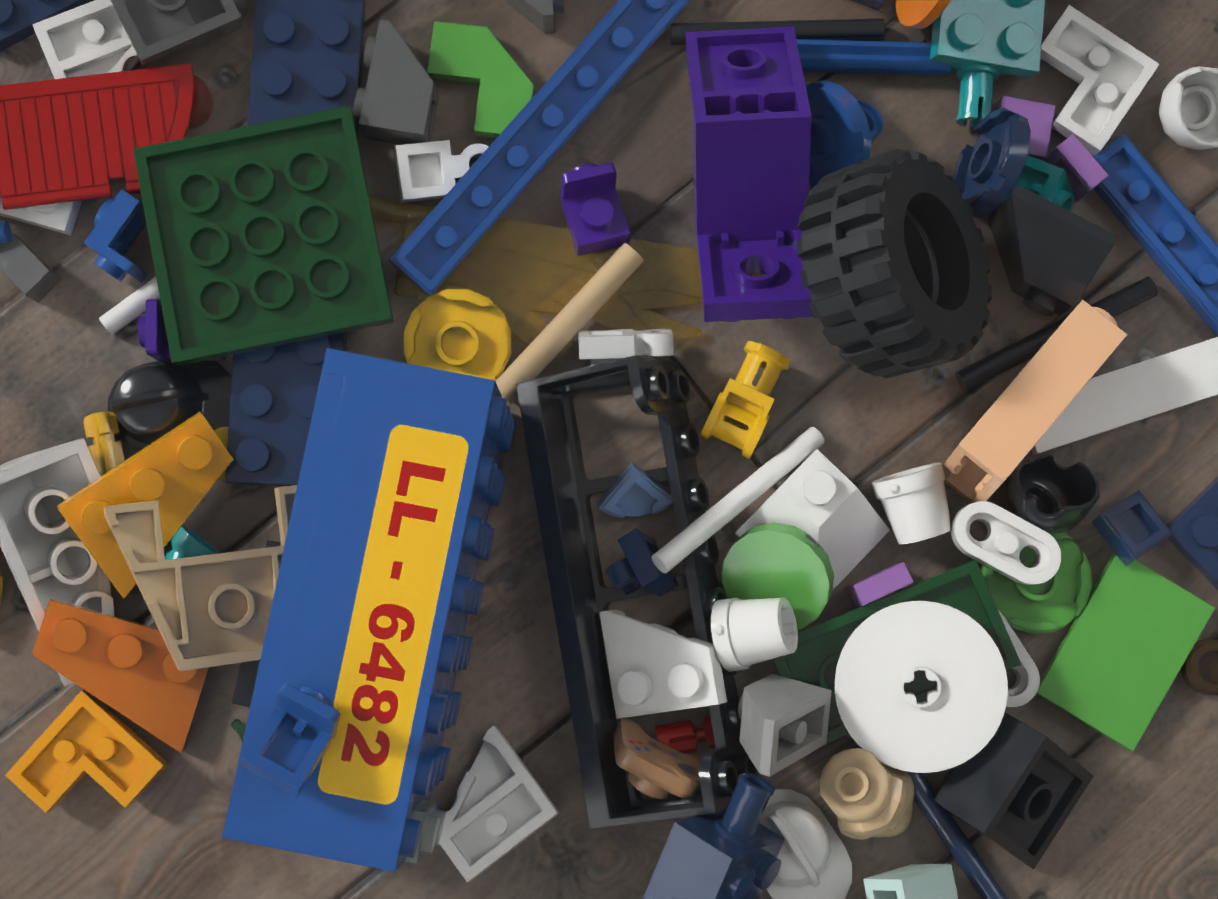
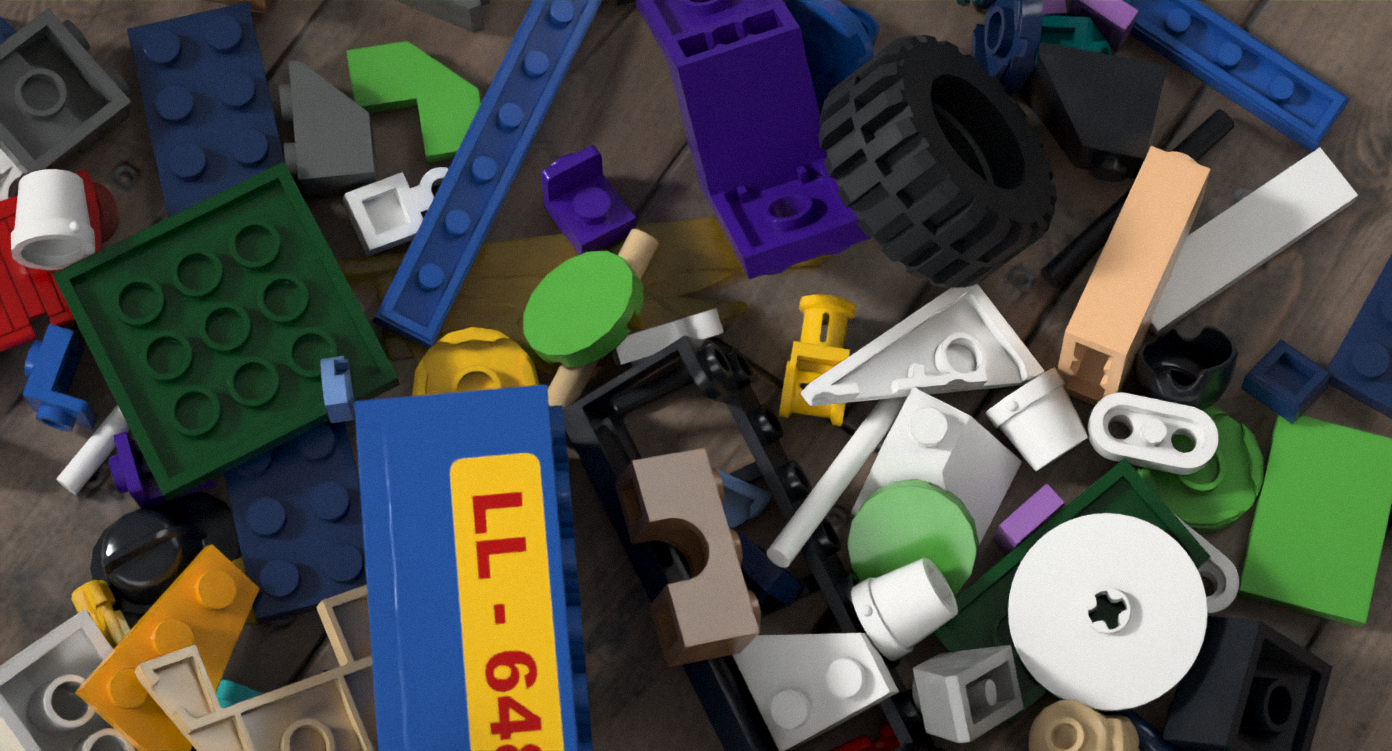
camera: 20 degrees left, 10 degrees down
none -> white piece [11,169,95,270]
none -> medium blue tile [321,356,355,423]
none -> bright green tile [523,251,644,368]
none -> medium nougat arch [615,448,761,668]
none -> white wing [800,284,1044,406]

